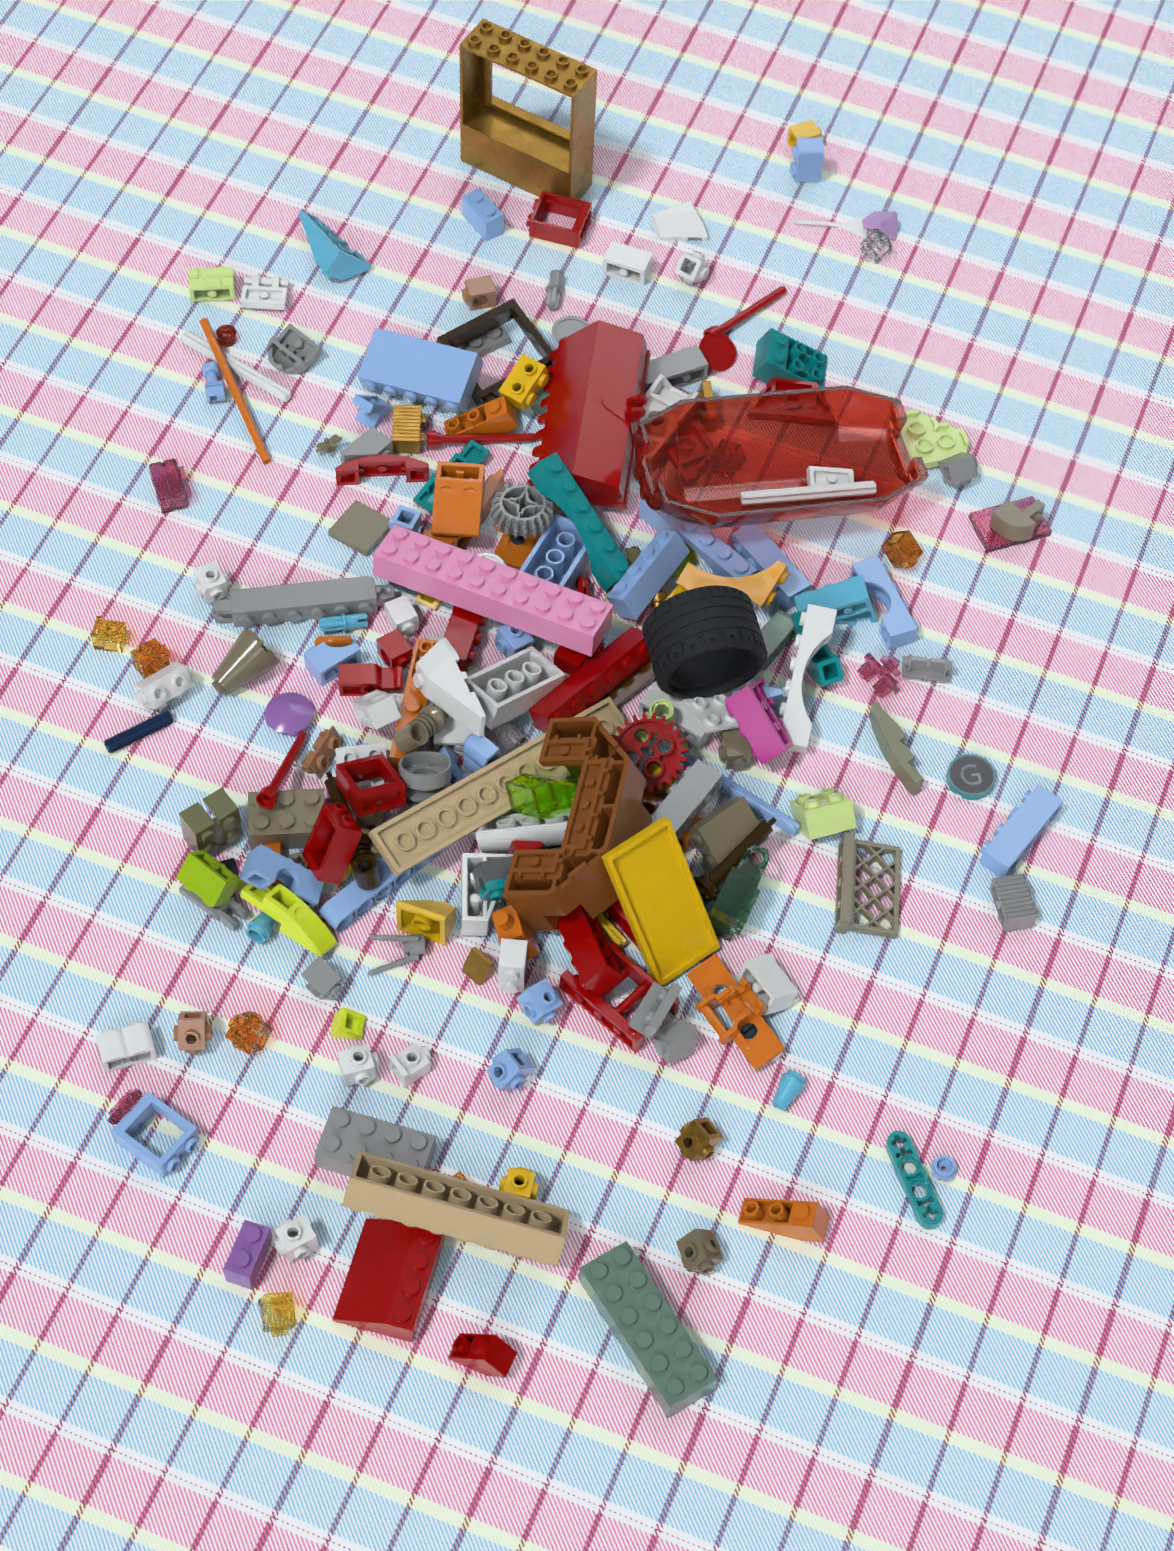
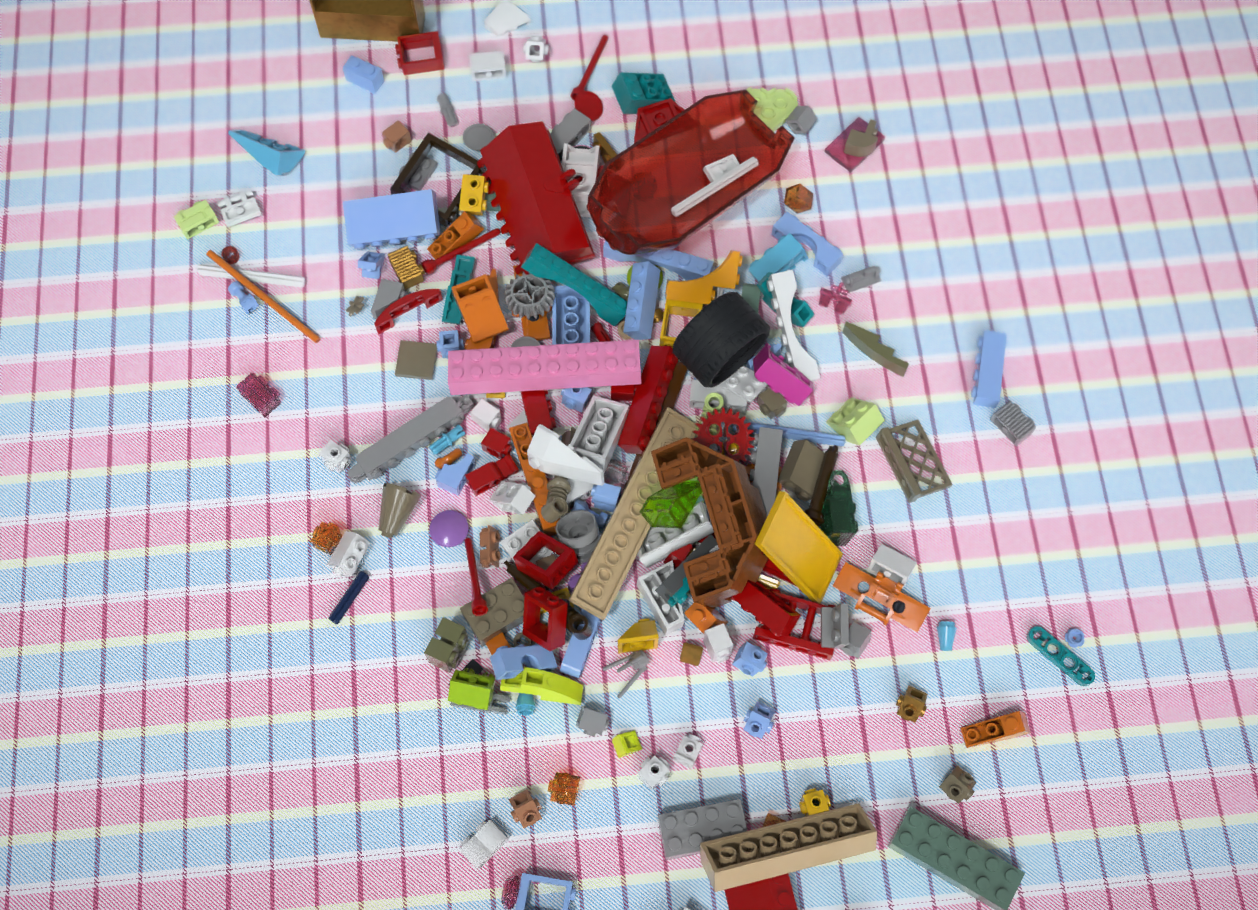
camera: 25 degrees left, 10 degrees up
clear yellow brick [91,616,131,653] -> none
light grey slope [267,323,324,374] -> none
light blue brick [730,521,812,611] -> none
tile [946,754,996,800] -> none

